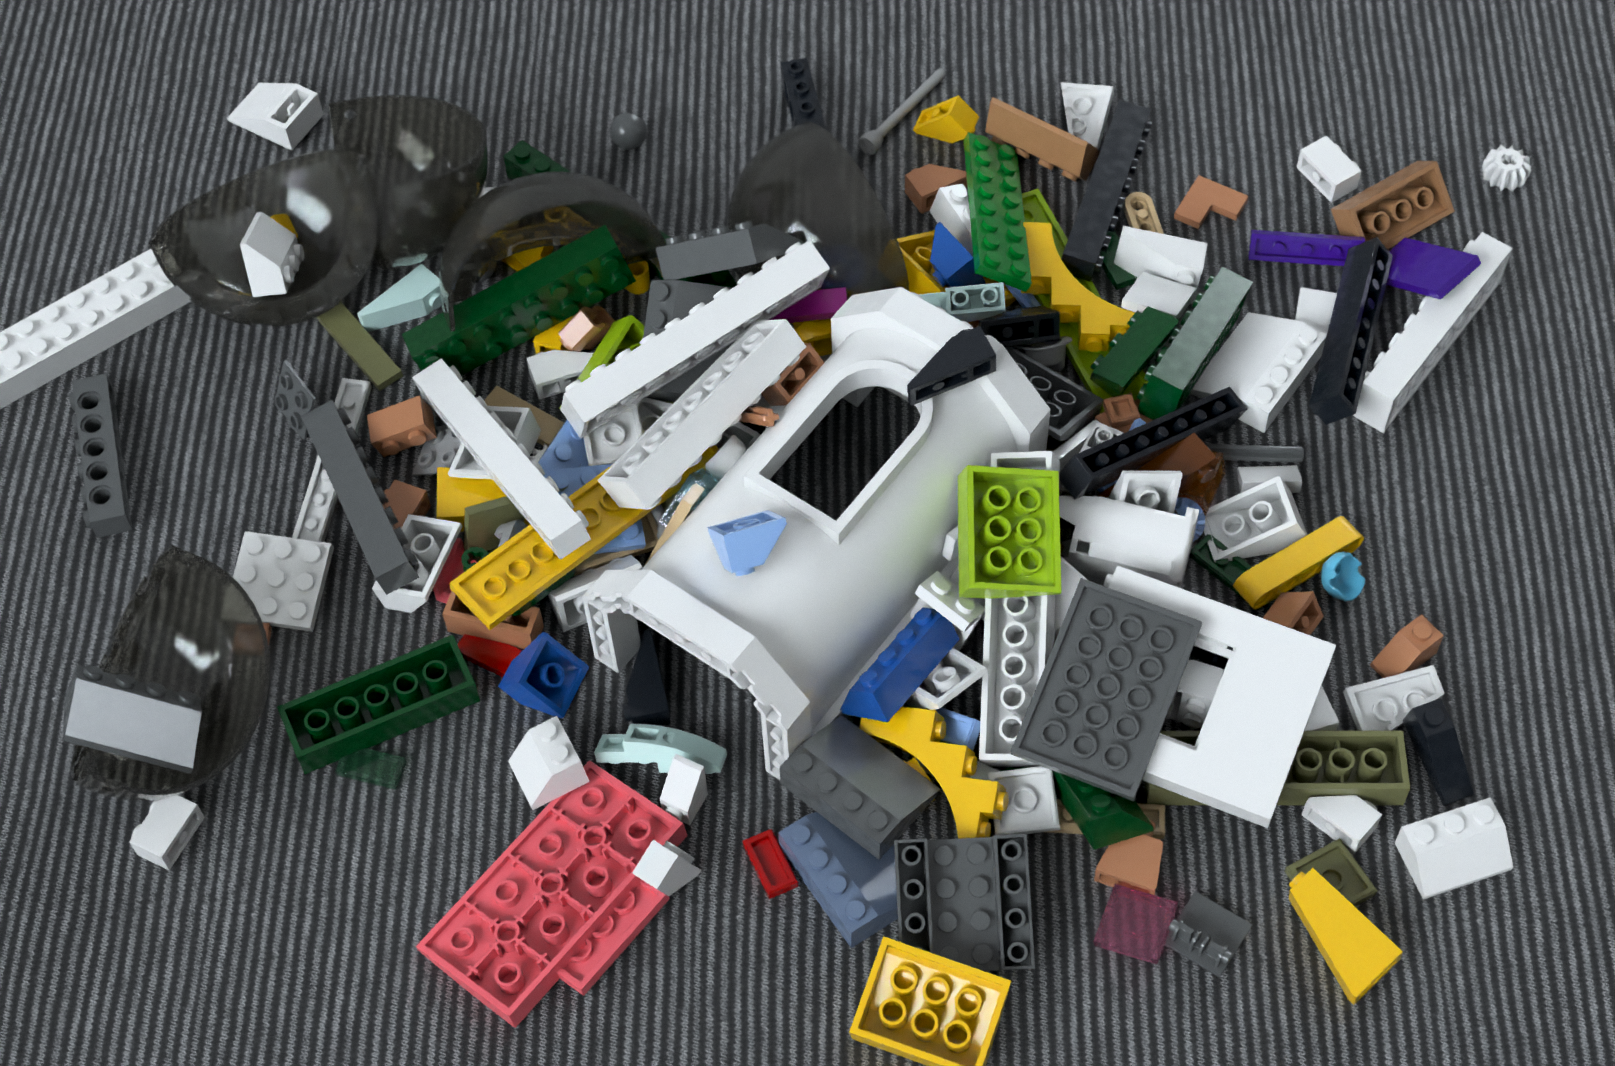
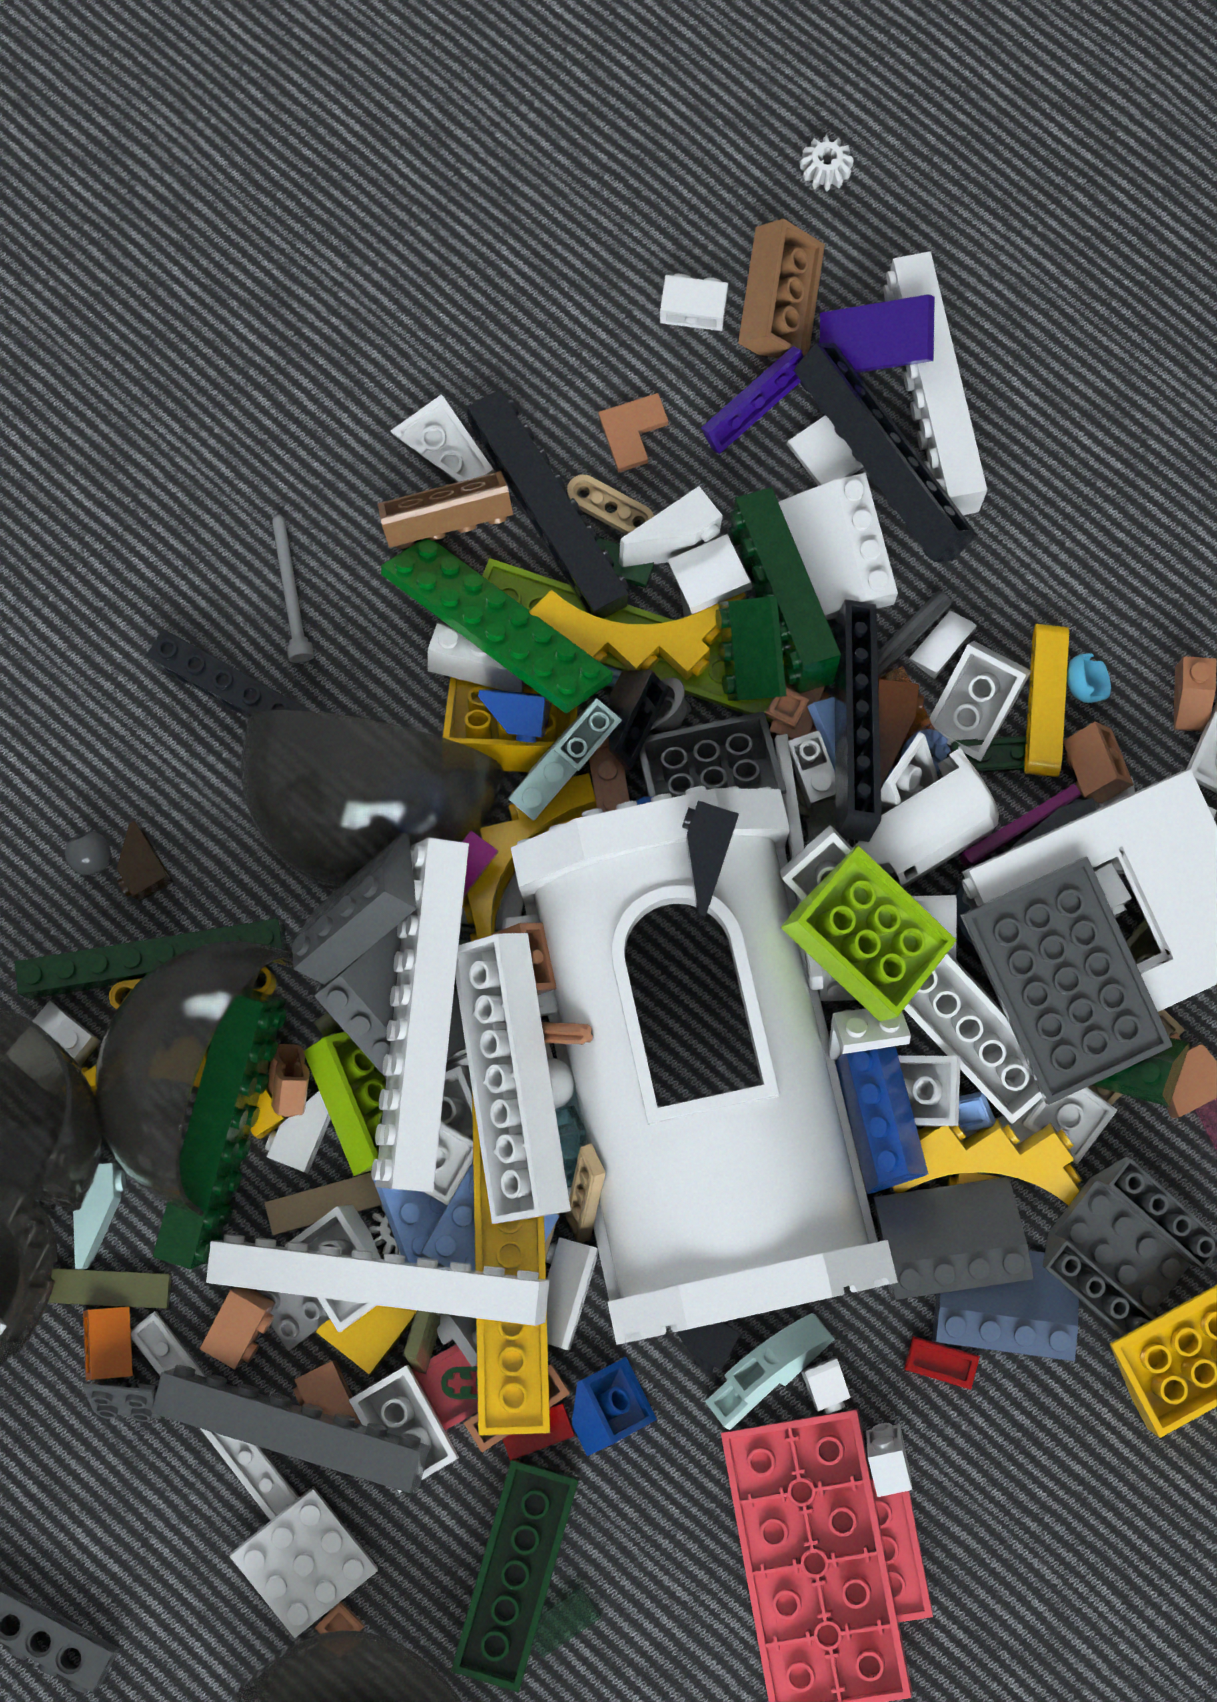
camera: 45 degrees left, 20 degrees up
white slope [508,716,590,810] -> none
light blue slope [707,510,787,576] -> none
nougat slope [905,164,968,214] -> none
yellow slope [913,95,980,143] -> none
none -> orange brick [83,1307,133,1380]
none -> dark brown slope [116,821,174,902]

